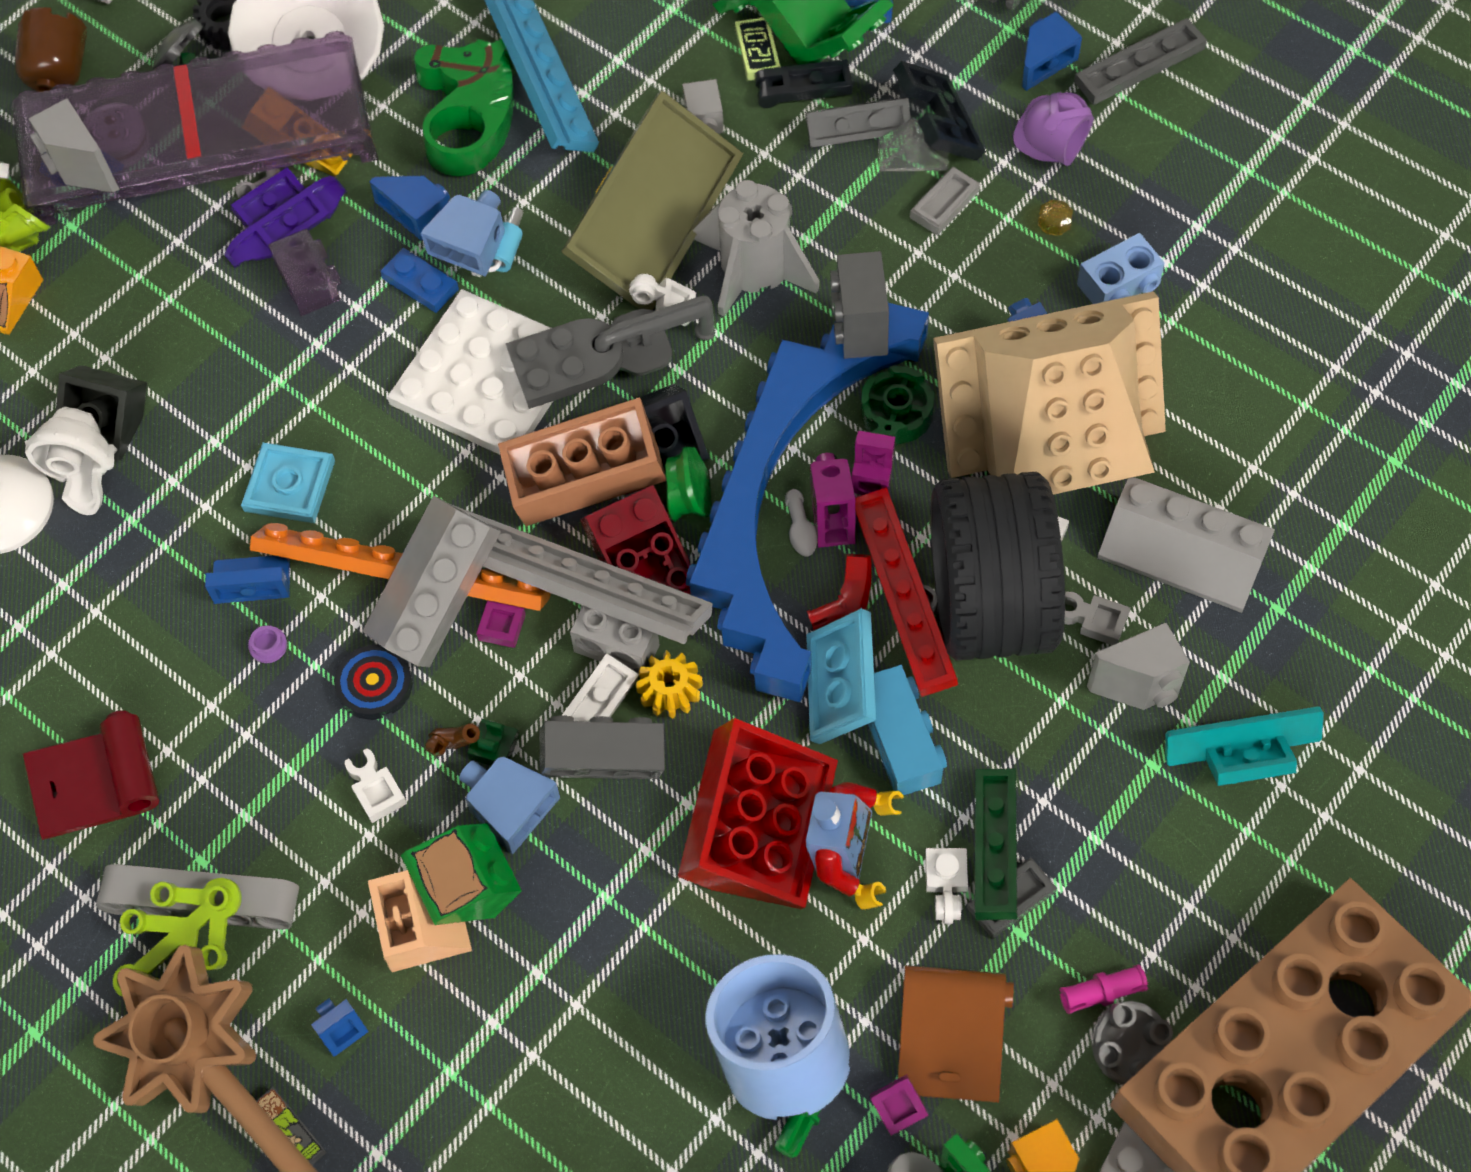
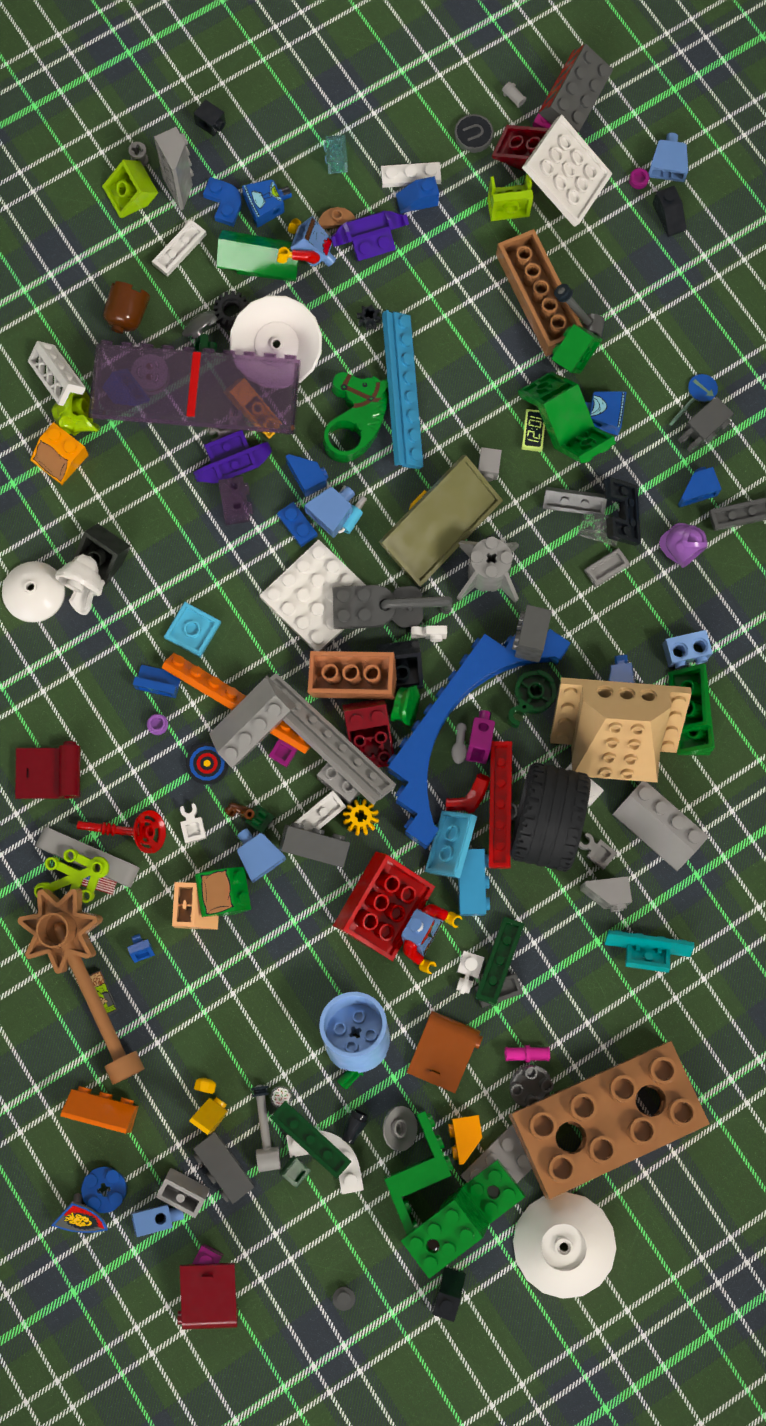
camera: 10 degrees right, 15 degrees up
light grey slope [28,99,119,193] -> none
white plate [629,274,696,326] -> none
black plate [754,59,853,108] -> none
magenta slope [851,430,895,495] -> none
magenta plate [870,1074,929,1136] -> none
clear yellow tile [1038,199,1073,236] -> none
none -> red dish [77,810,166,854]
none -> sticker [81,876,117,895]
none -> white plate [411,626,447,642]
none -> green slope [668,663,715,755]

